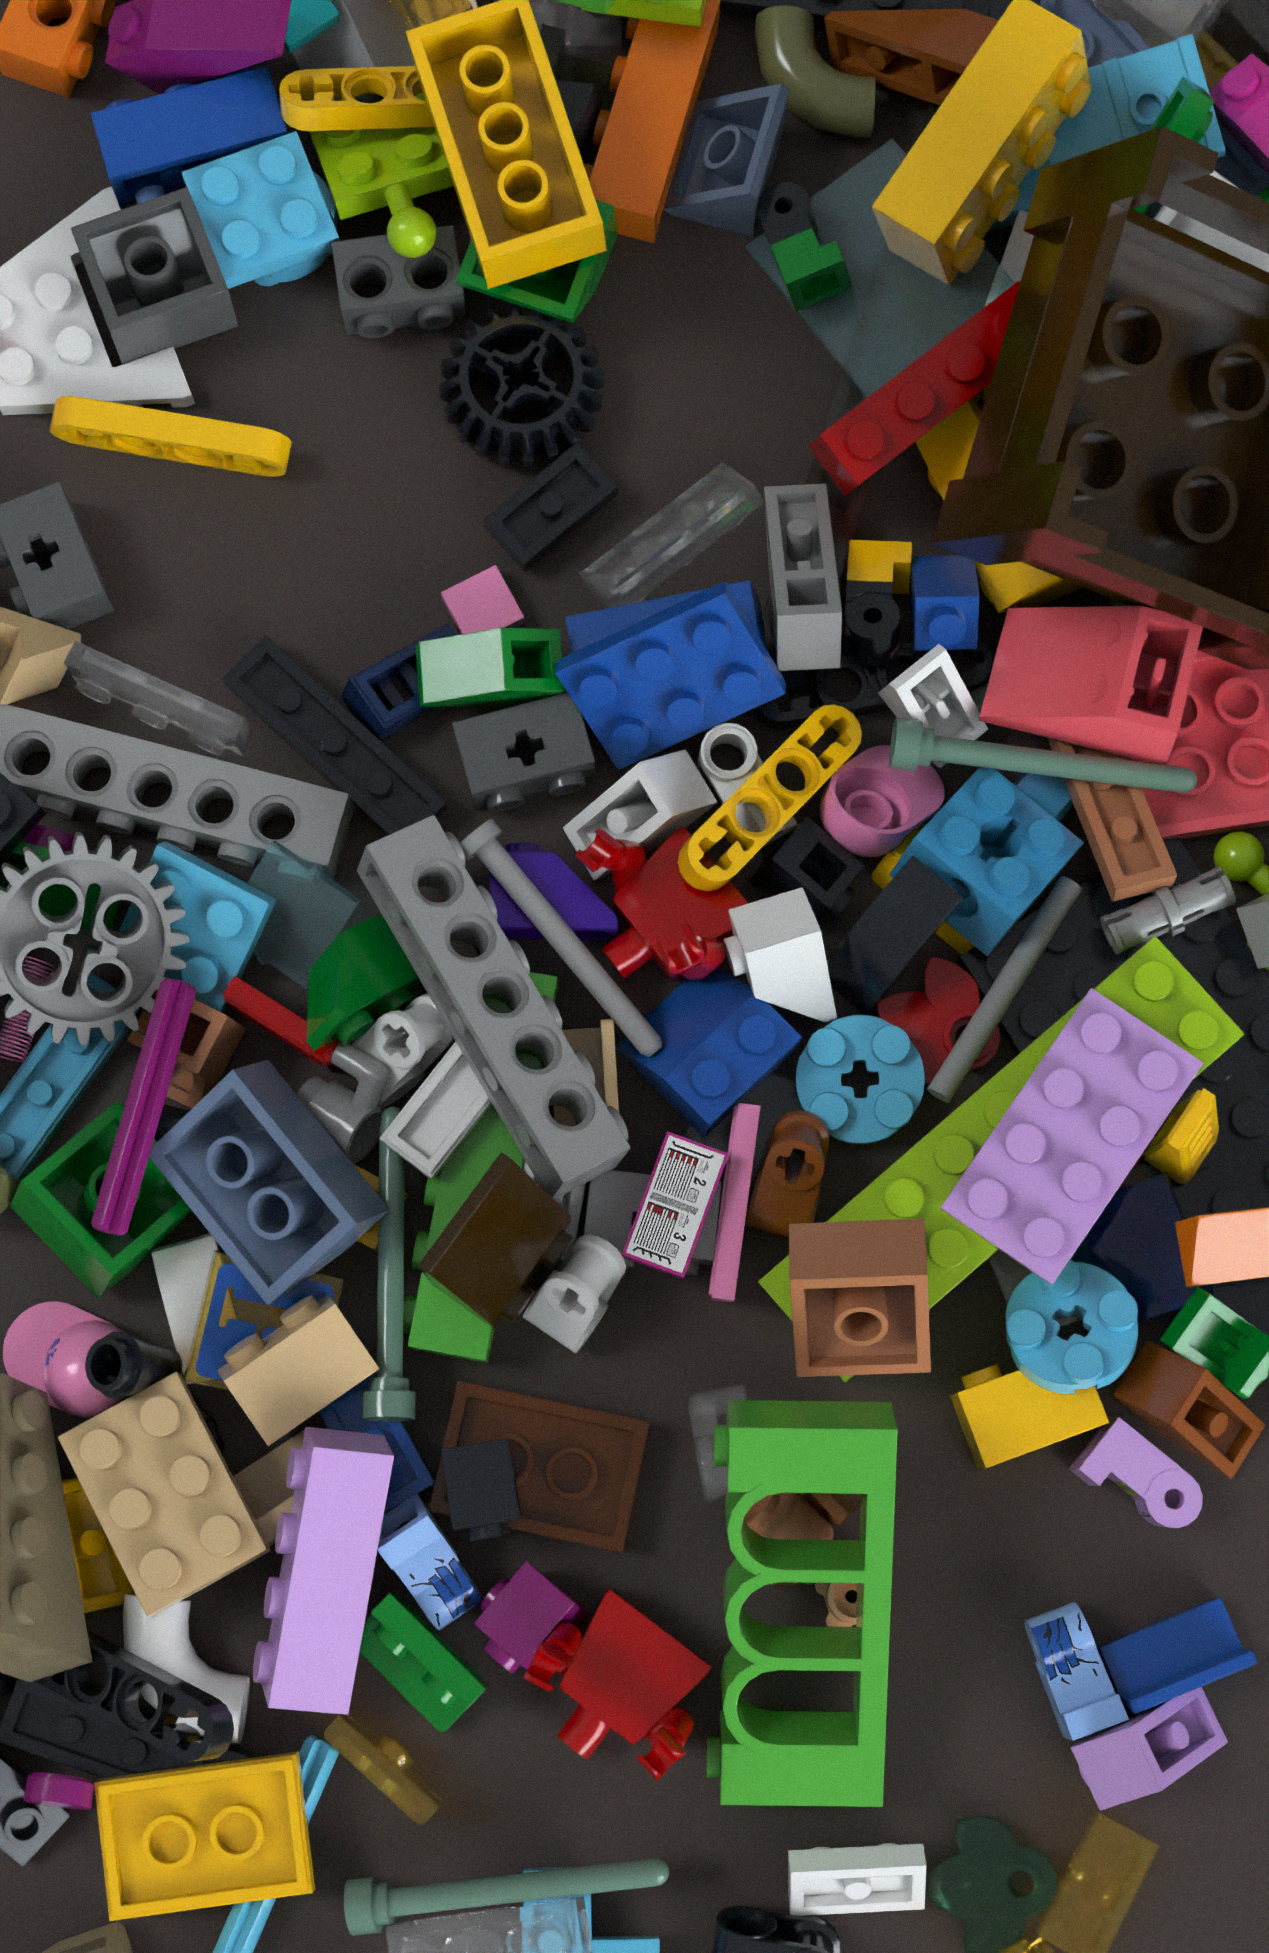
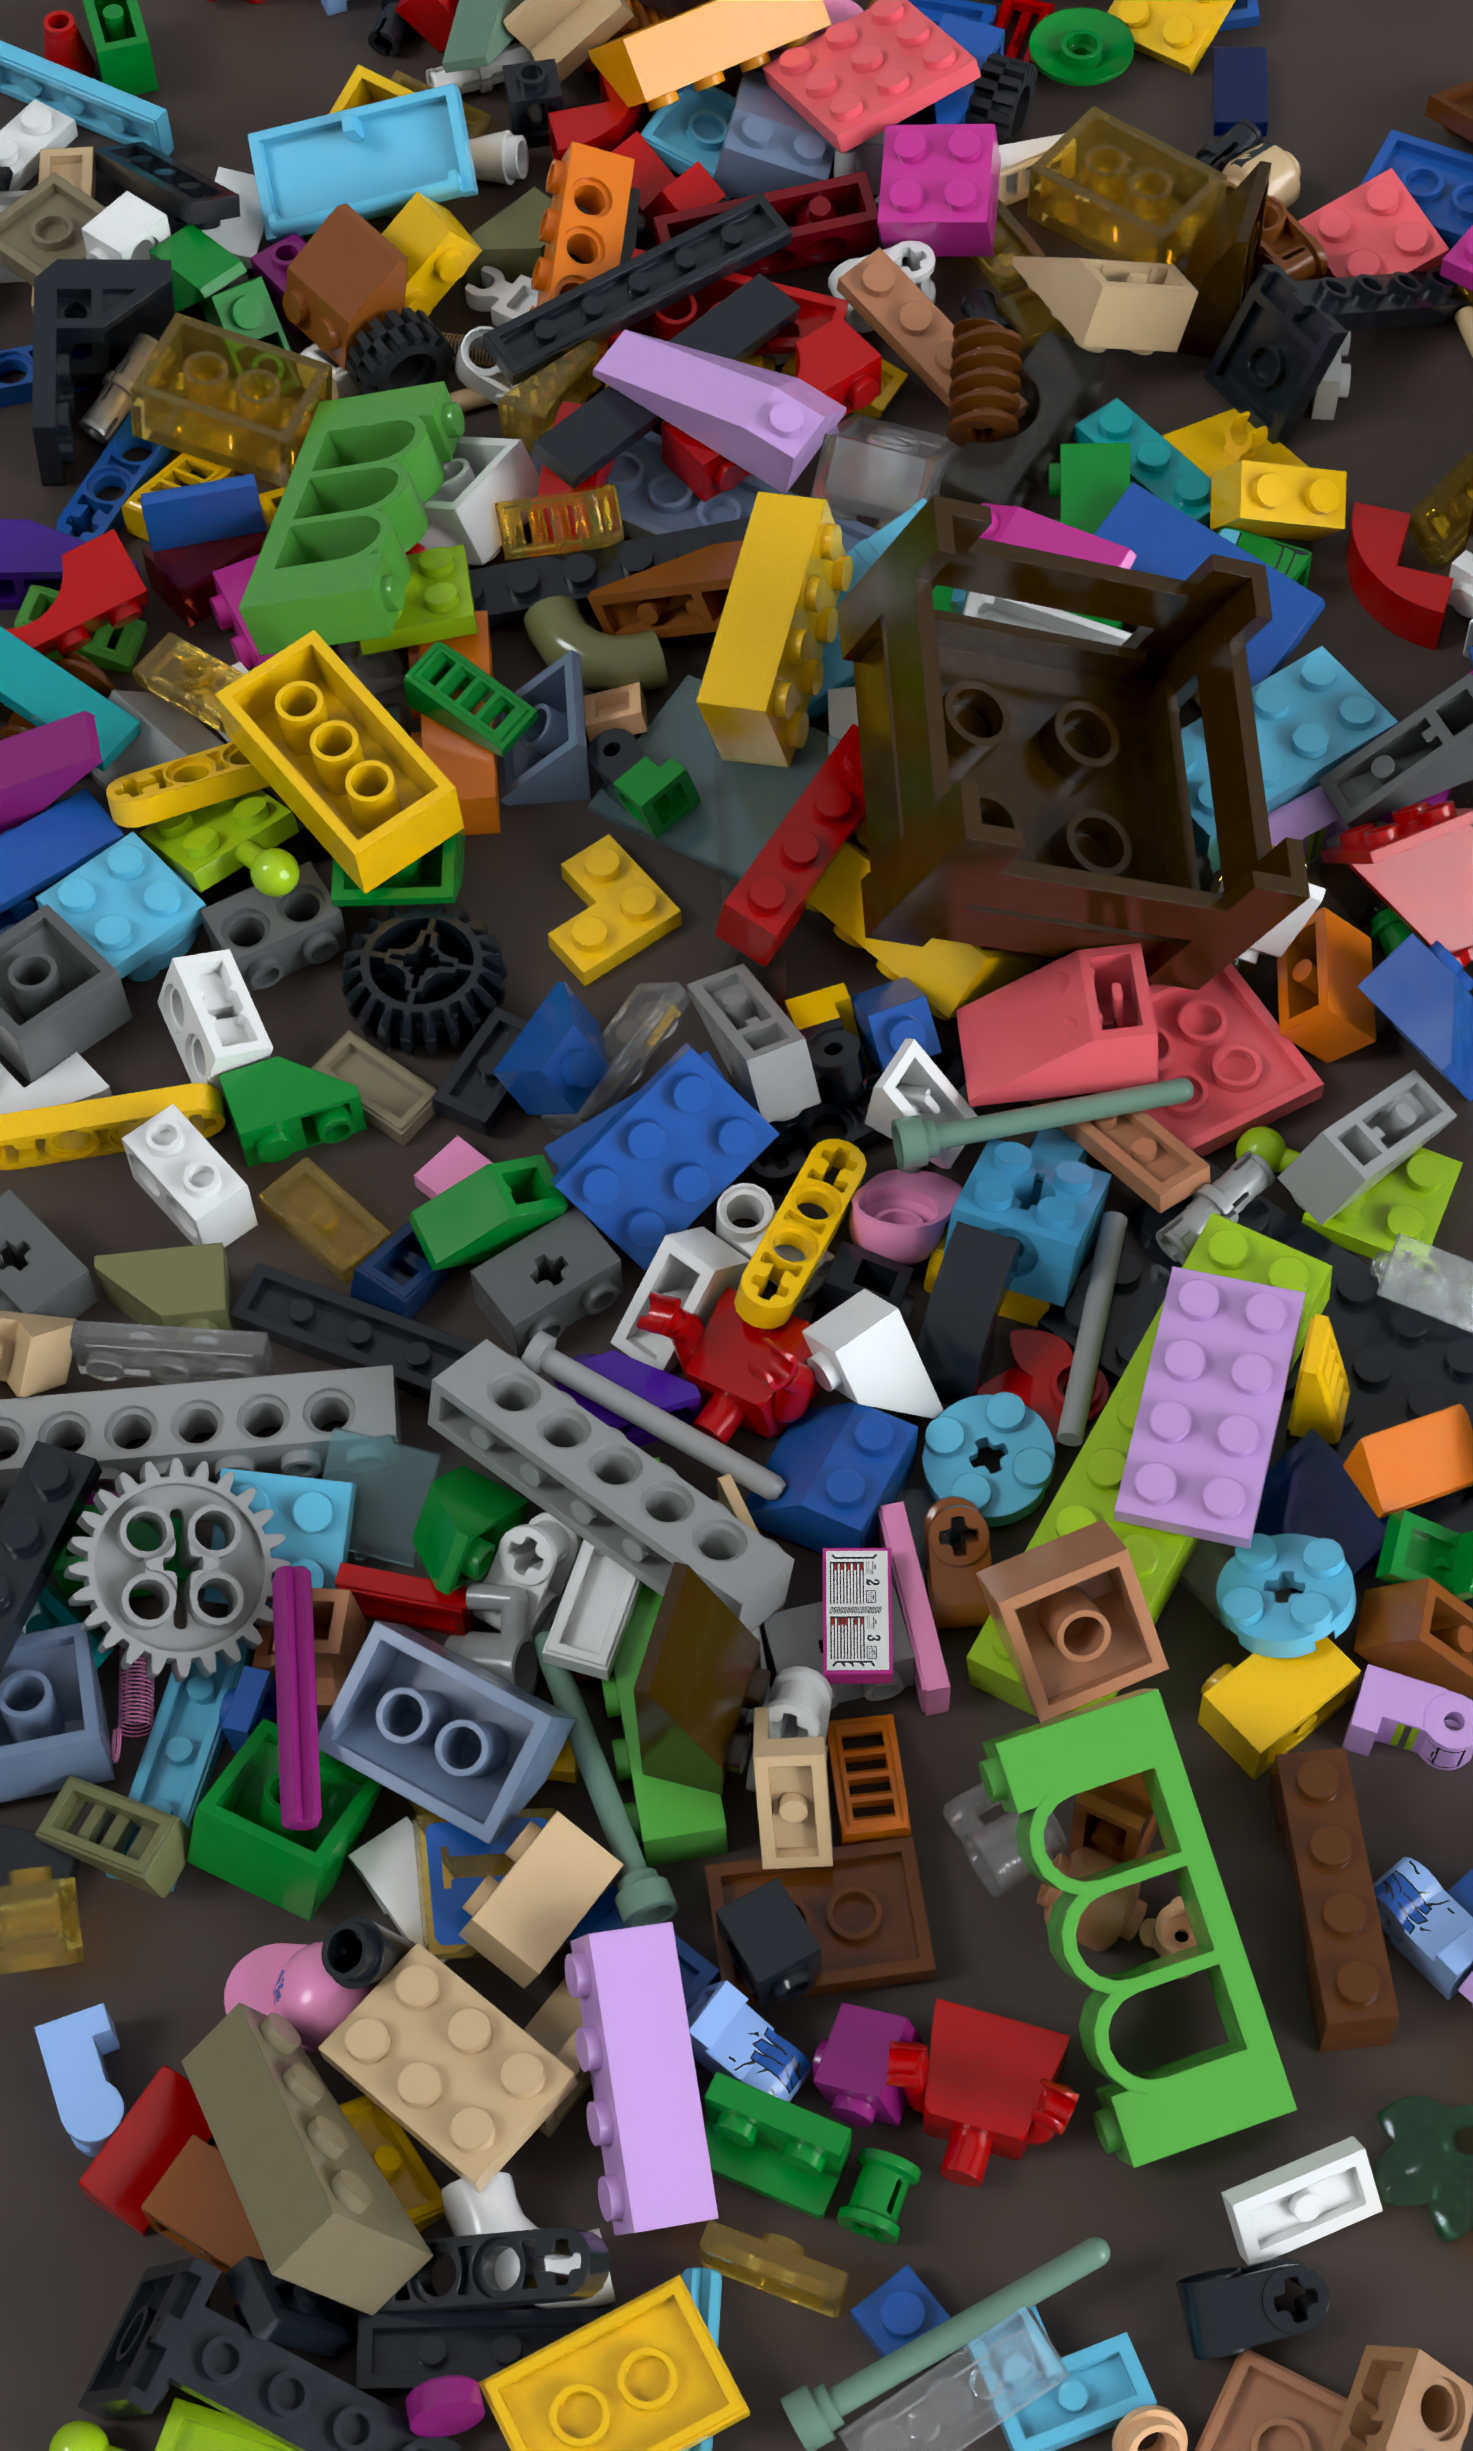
camera: 15 degrees left, 20 degrees down
none -> olive slope [94,1242,235,1349]
none -> white brick [122,1104,258,1248]
none -> white brick [157,949,273,1097]
none -> green slope [218,1056,367,1167]
none -> blue plate [219,1665,277,1755]
none -> clear yellow plate [259,1156,391,1284]
none -> dark tan tile [311,1030,437,1146]
none -> green slope [404,641,538,757]
none -> blue slope [493,982,609,1115]
none -> yellow plate [548,834,682,986]
none -> light nougat plate [584,682,648,743]
none -> tan panel [753,1707,833,1869]
none -> orange slope [827,1714,911,1846]
none -> green bush [837,2148,922,2244]
none -> blue plate [850,2264,951,2358]
none -> reddish brown arch [1268,1747,1400,2053]

